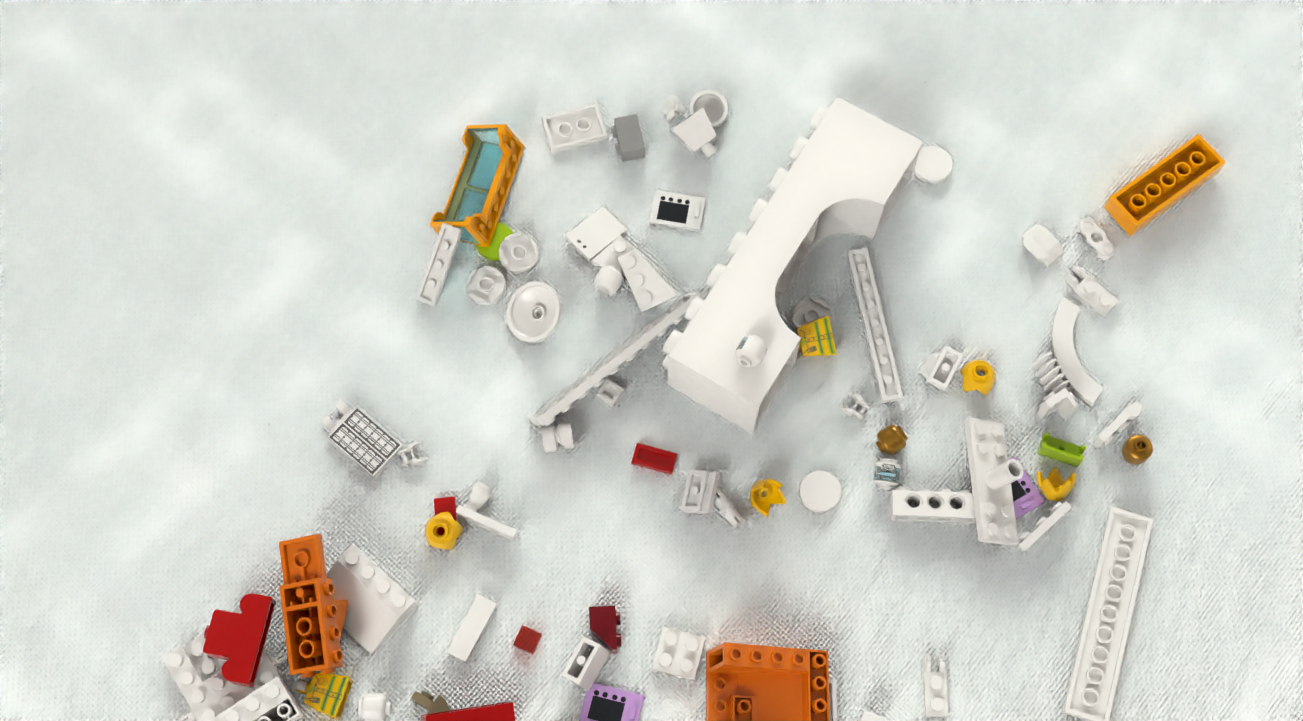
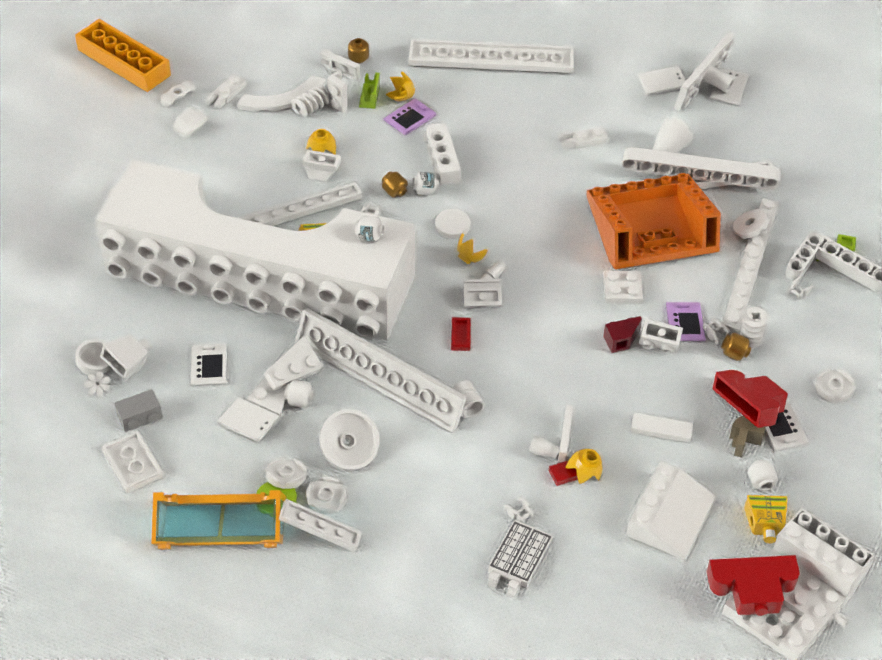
camera: 105 degrees left, 20 degrees down
orange wedge [279,534,348,678] -> none
clear red tile [513,625,542,655] -> none
white plate [964,418,1023,546] -> none
white wing [1018,501,1072,552] -> none

